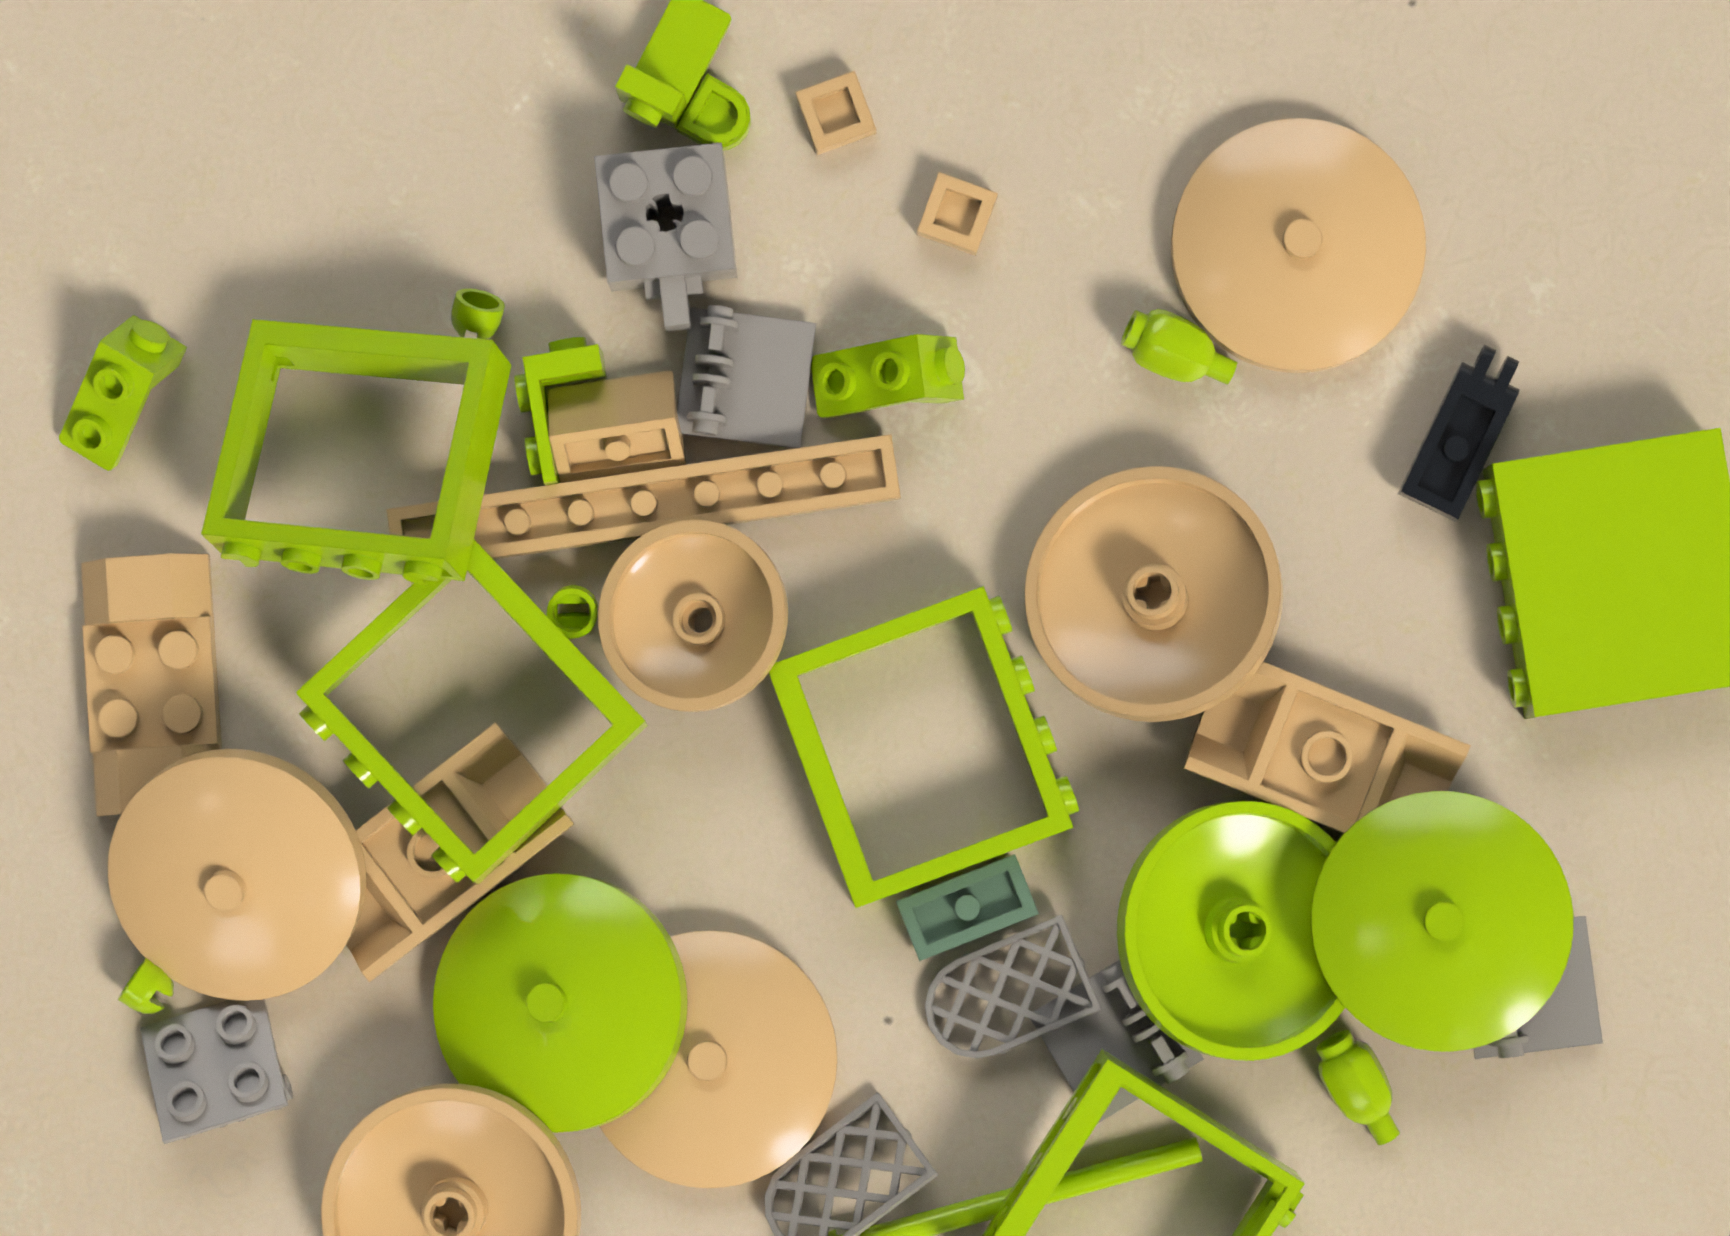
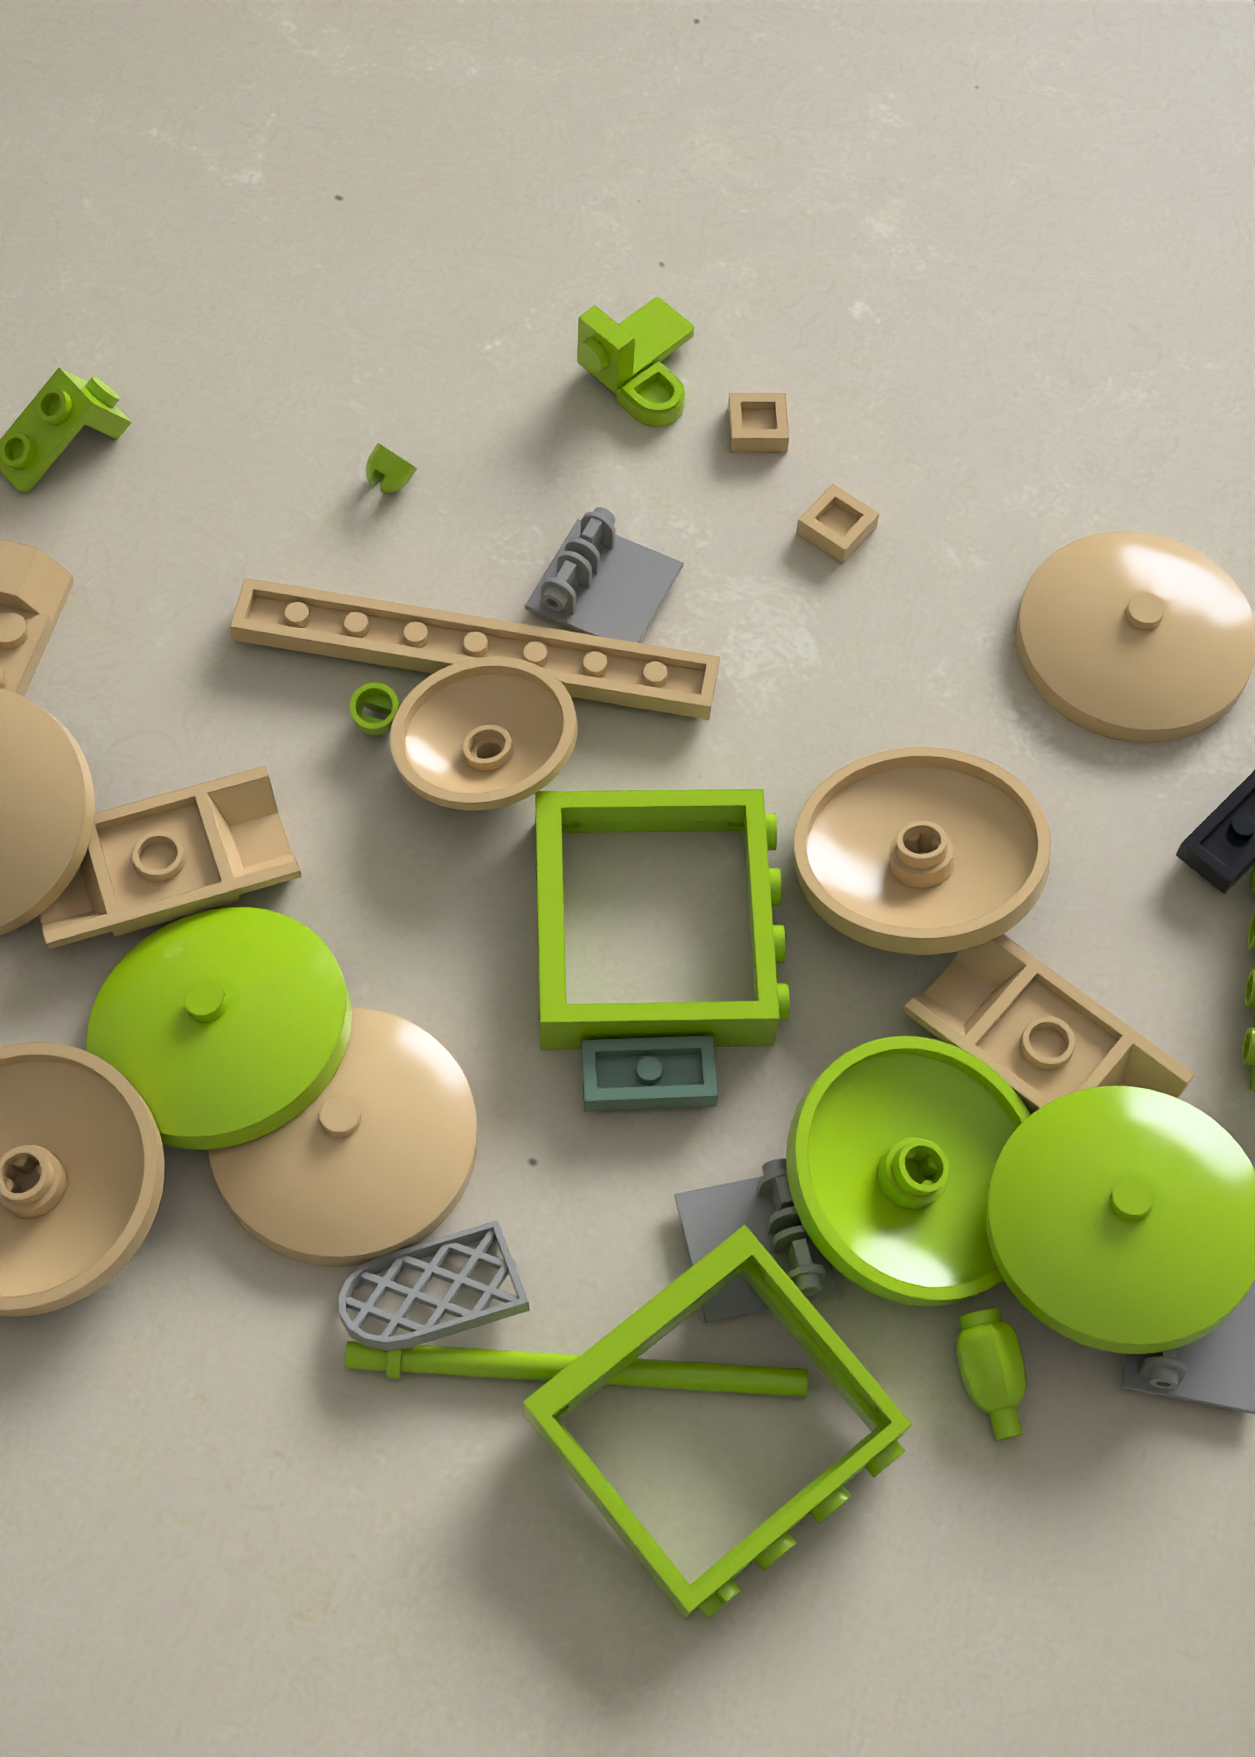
camera: 10 degrees right, 25 degrees down
lime window [201,319,512,586] -> none
lime window [295,540,648,885] -> none
lime bracket [514,337,607,485] -> none
tan panel [548,371,686,483] -> none
light grey hinge [594,142,737,331] -> none
lime bracket [811,334,965,418] -> none
light grey window [925,915,1102,1059] -> none
lime plant [1121,309,1238,385] -> none

